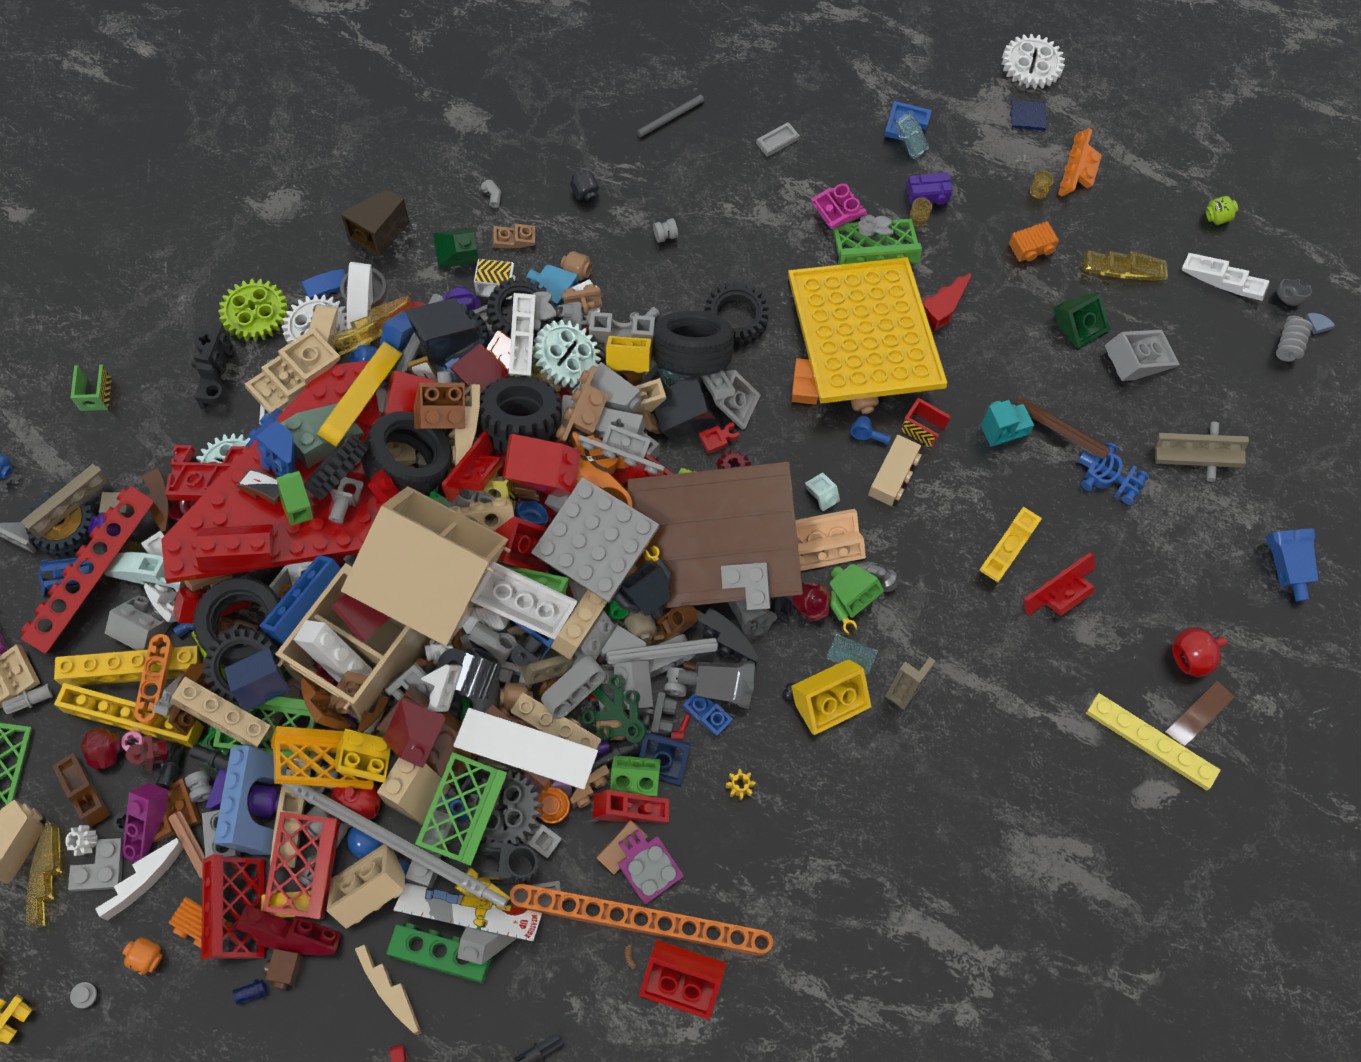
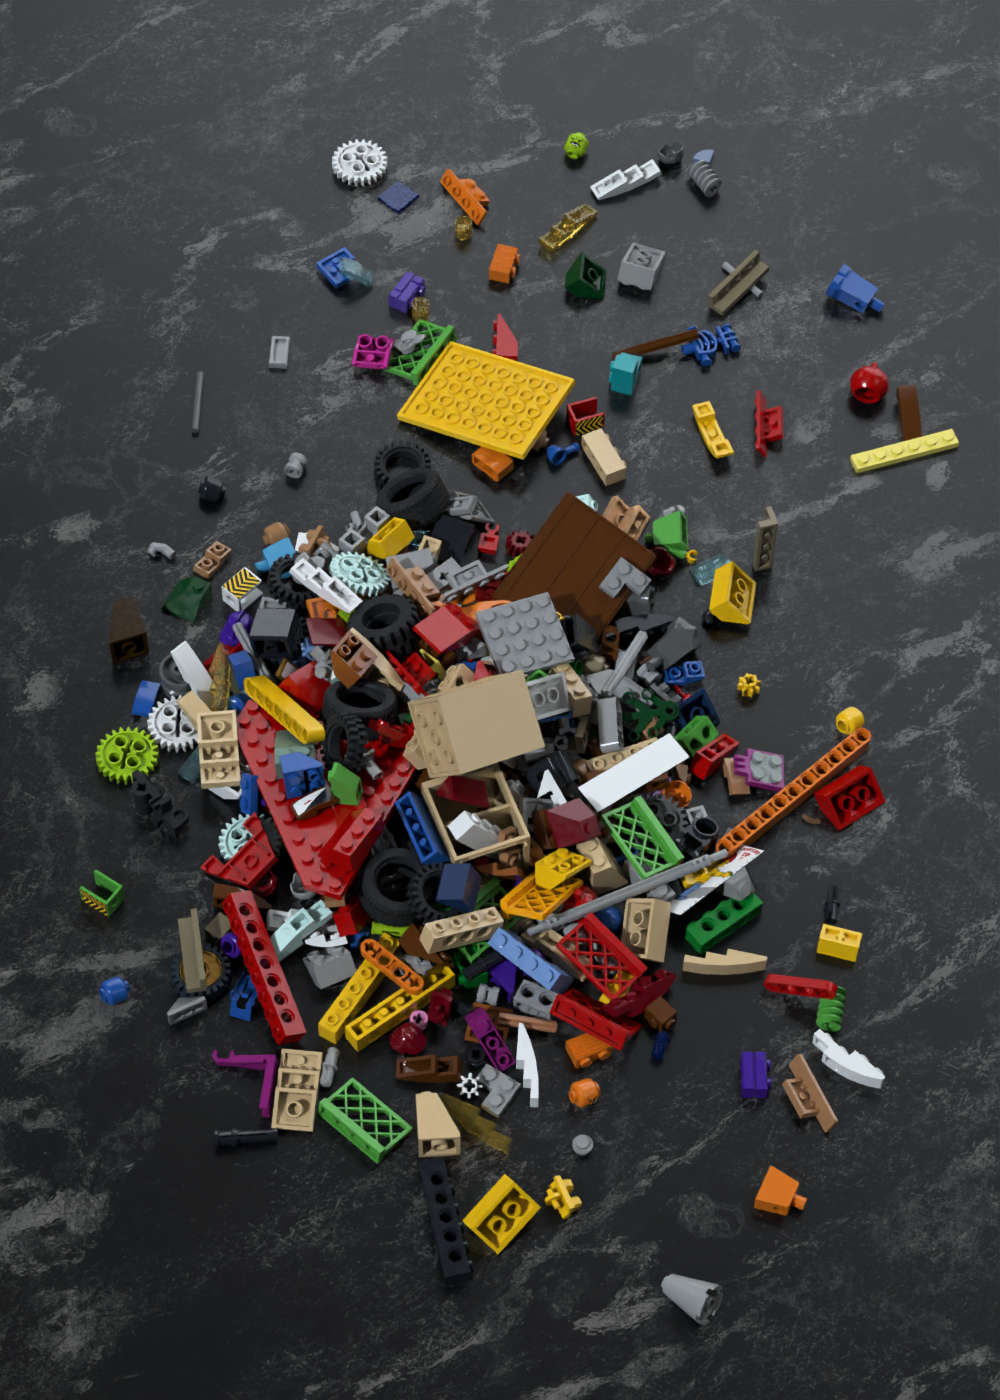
camera: 50 degrees left, 10 degrees down
none -> yellow head [836,707,864,735]

